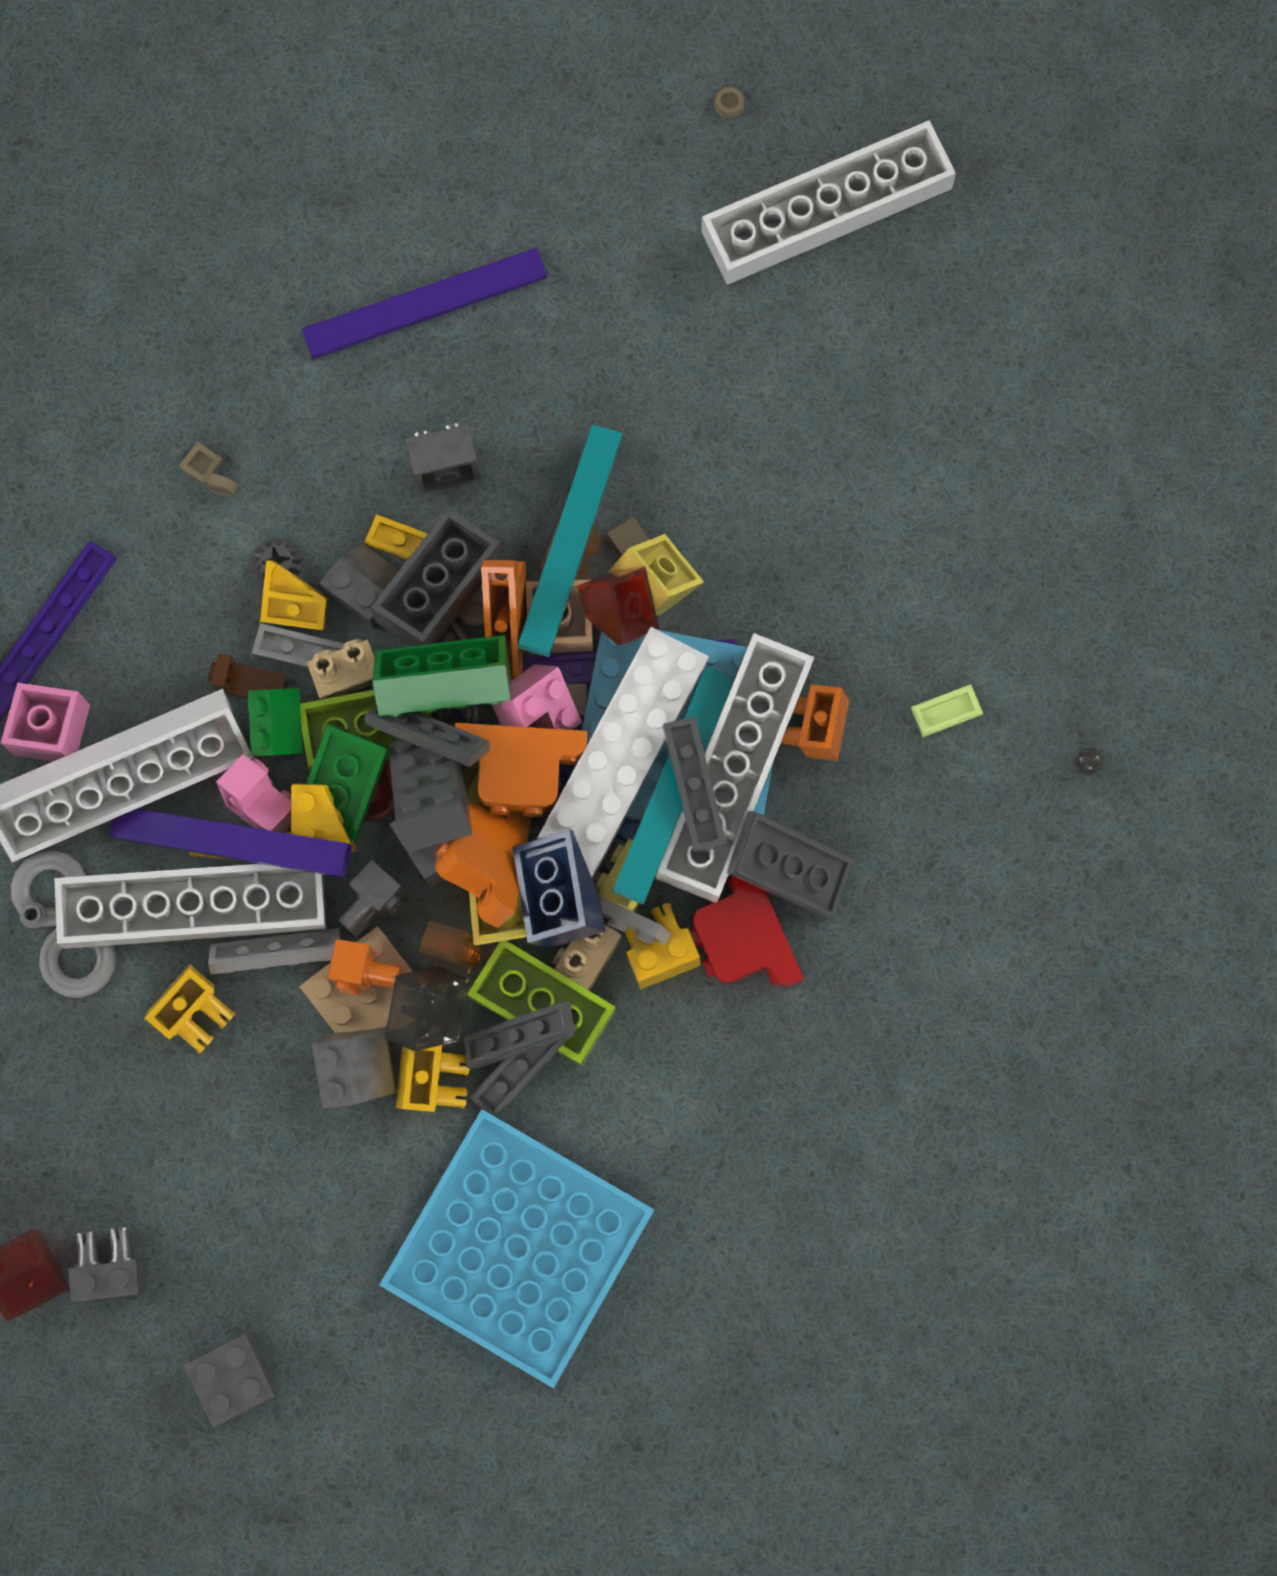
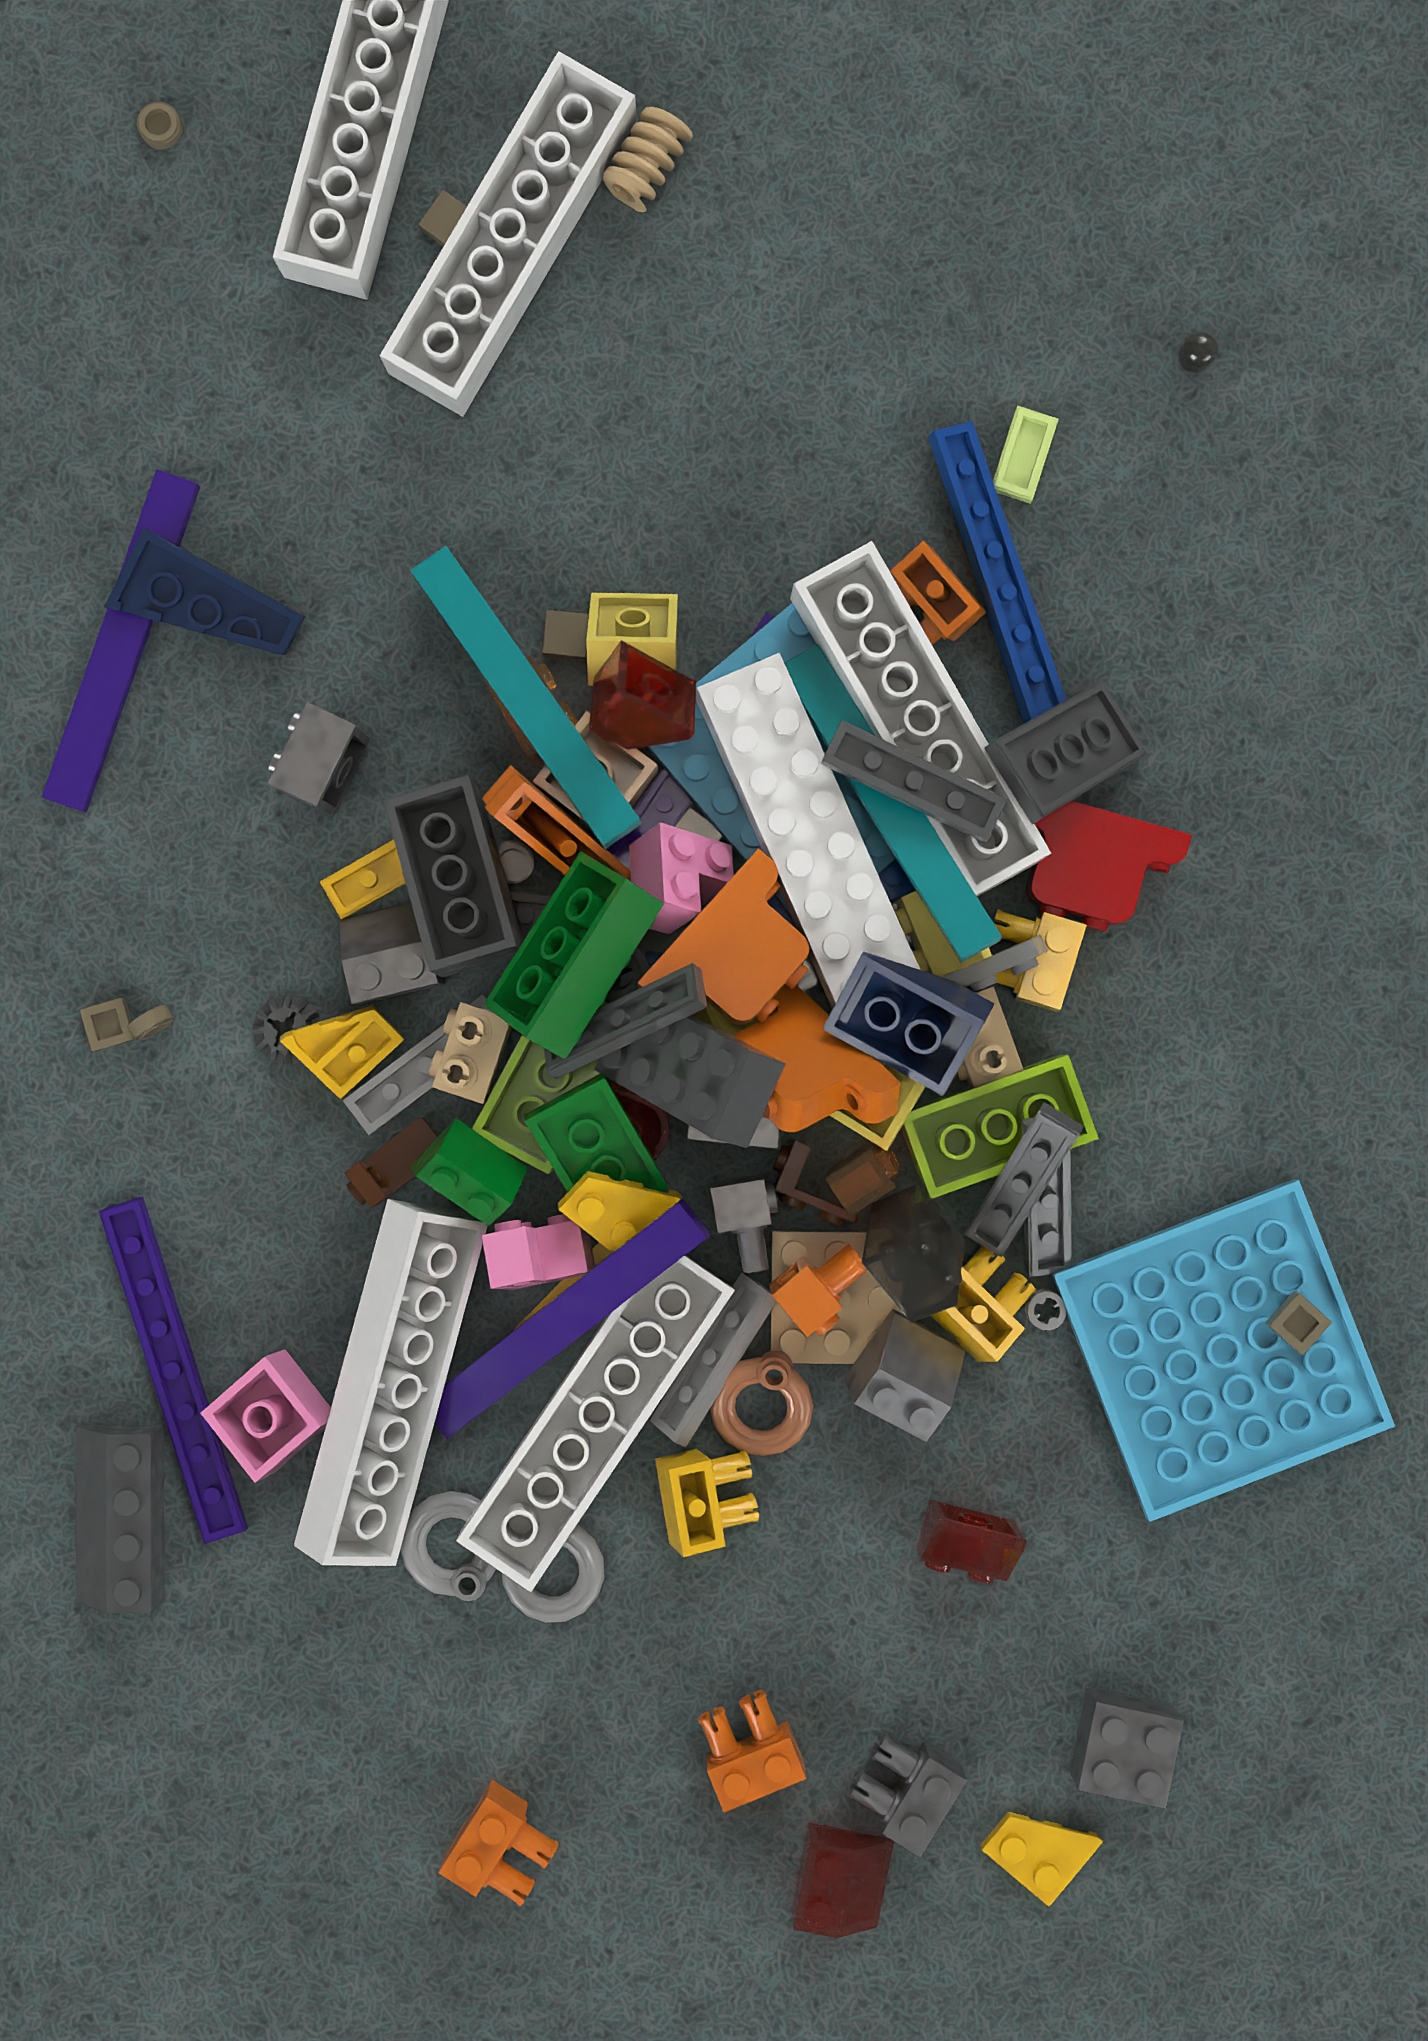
camera: 55 degrees left, 10 degrees up
none -> dark blue wing [104,528,305,655]
none -> white brick [380,51,637,417]
none -> dark tan tile [418,190,467,247]
none -> tan piece [603,107,693,212]
none -> orange brick [698,1690,806,1812]
none -> nougat piece [709,1351,814,1456]
none -> reddish brown bracket [773,1139,860,1227]
none -> clear red slope [917,1499,1027,1584]
none -> blue plate [928,421,1066,724]
none -> yellow wing [980,1812,1103,1907]
none -> light grey bush [1025,1289,1067,1331]
none -> dark tan tile [1265,1291,1332,1355]

